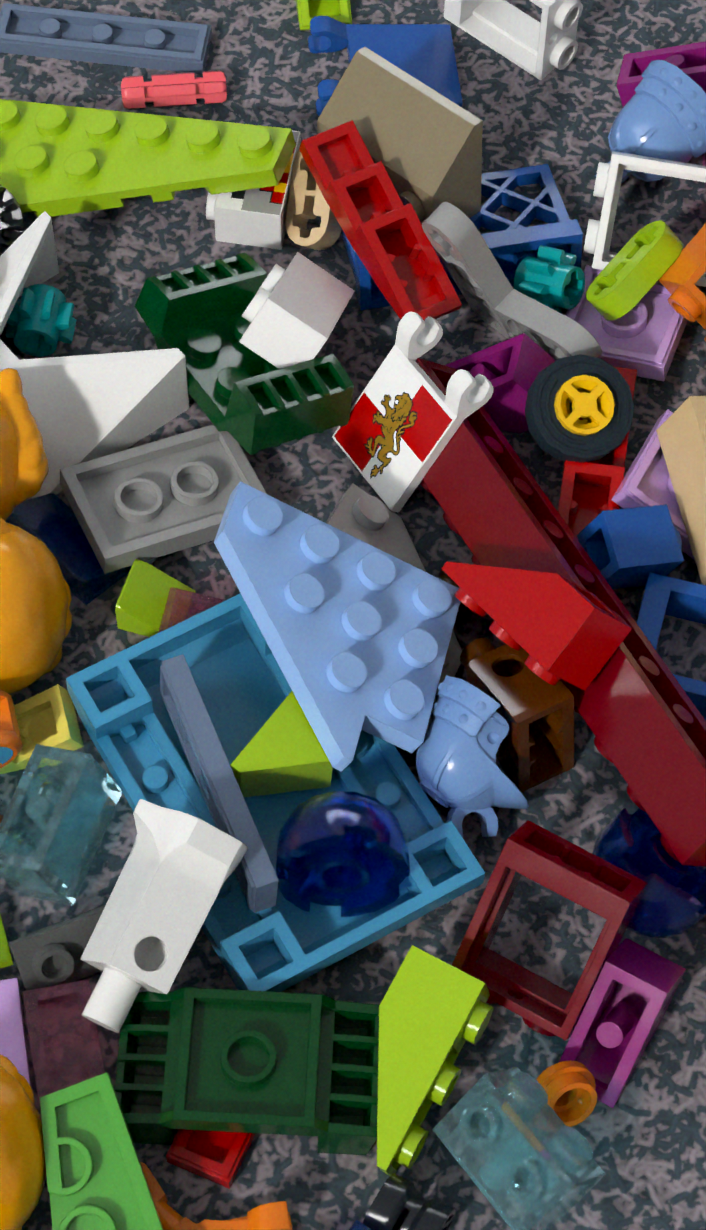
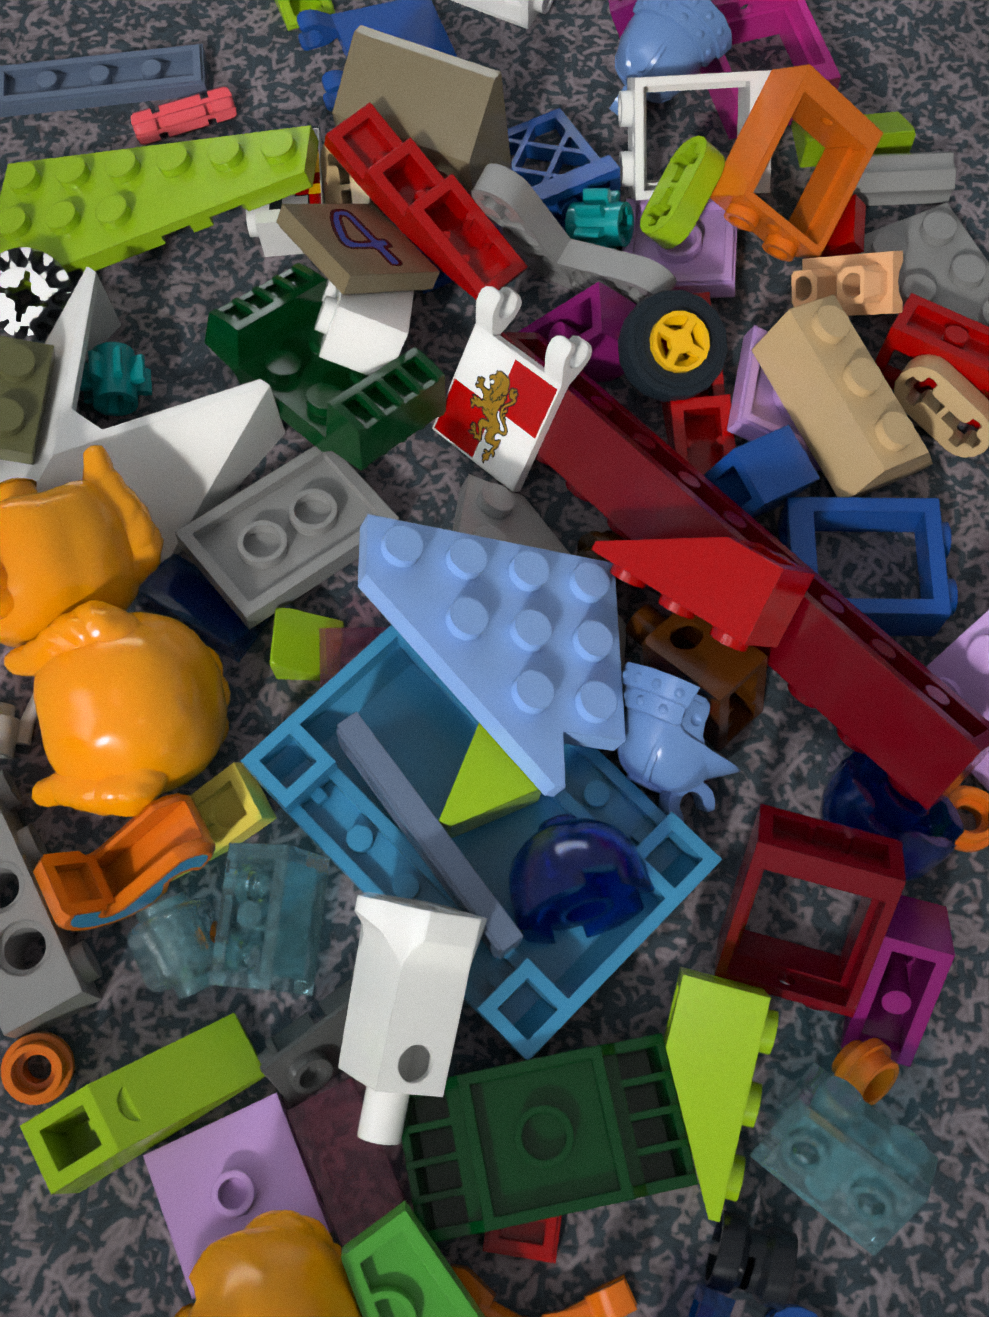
camera: 10 degrees left, 10 degrees up
none -> dark tan tile [276,204,440,295]

